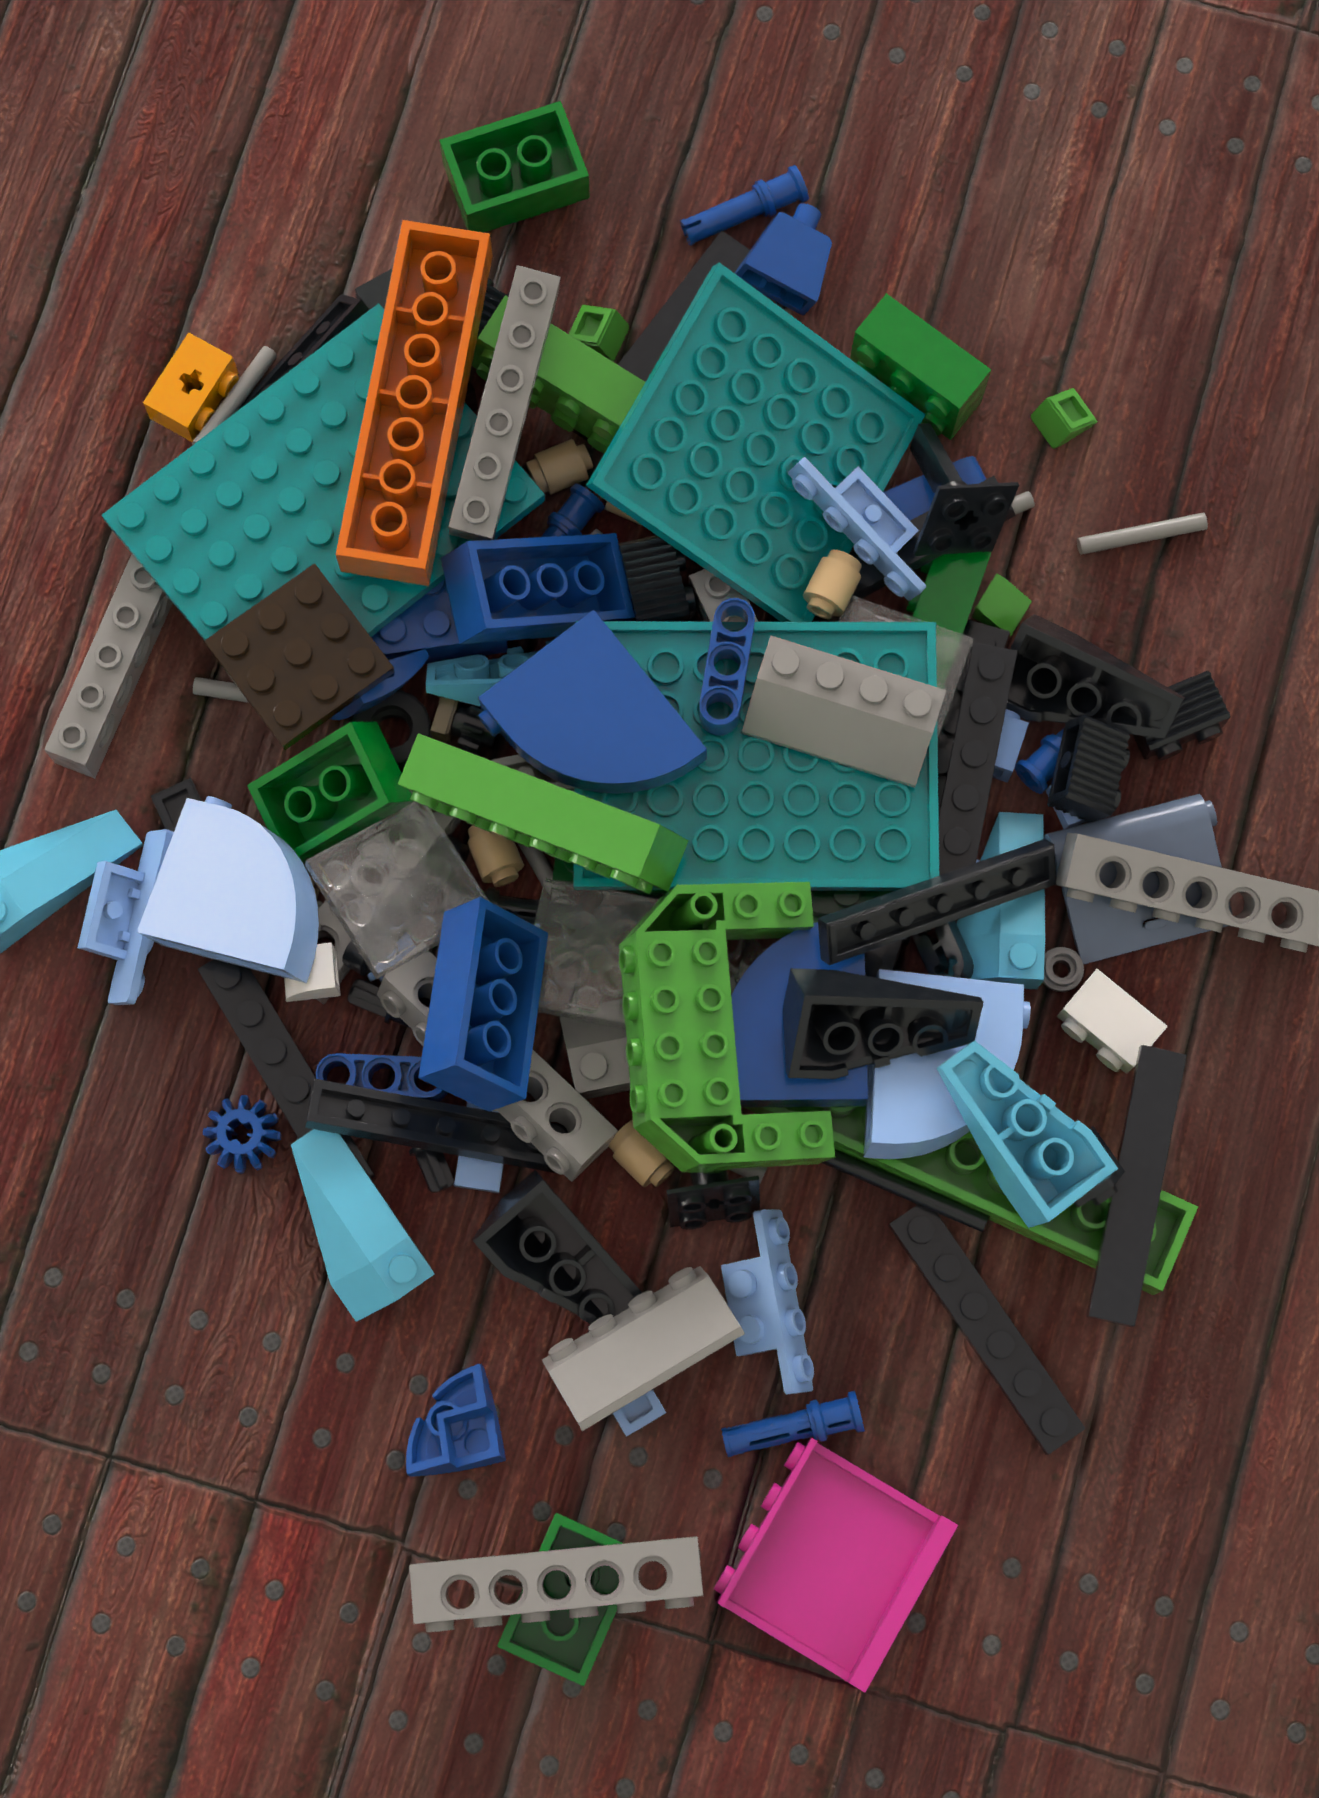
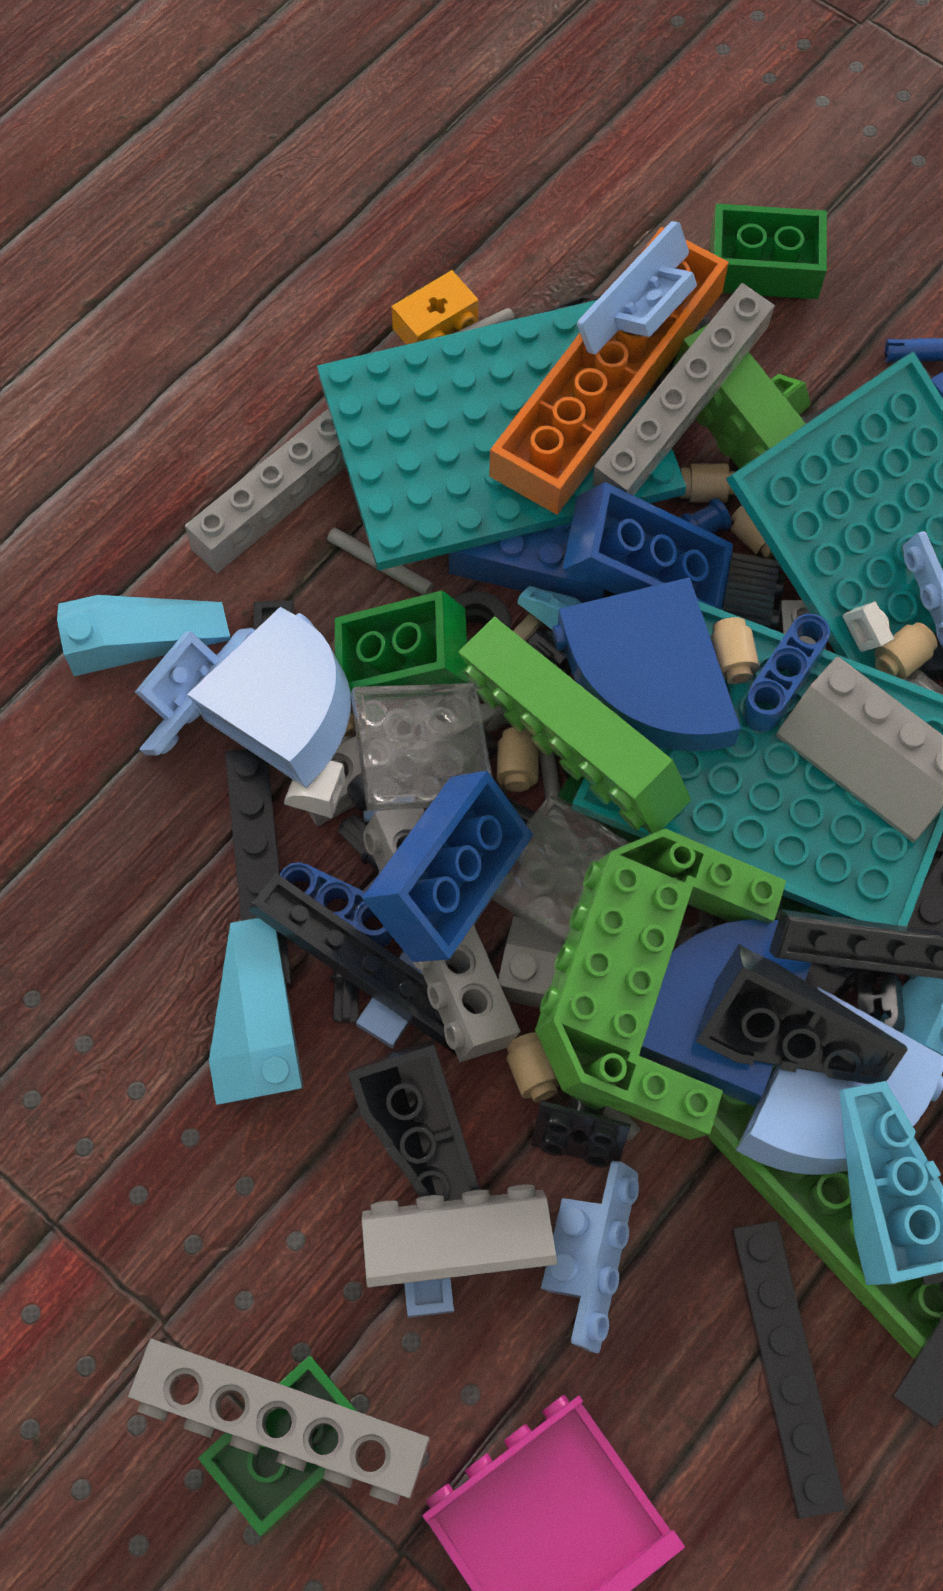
camera: 25 degrees right, 10 degrees down
blue gear [203,1095,282,1174] -> none
dark brown plate [204,563,395,750] -> none
blue brick [330,649,429,720] -> none
blue brick [406,1363,506,1477] -> none
blue pin [721,1391,865,1458] -> none
black bar [822,1149,990,1233] -> none
none -> light blue bracket [577,221,697,354]
none -> tan brick [710,617,760,684]
none -> white plate [842,601,894,652]

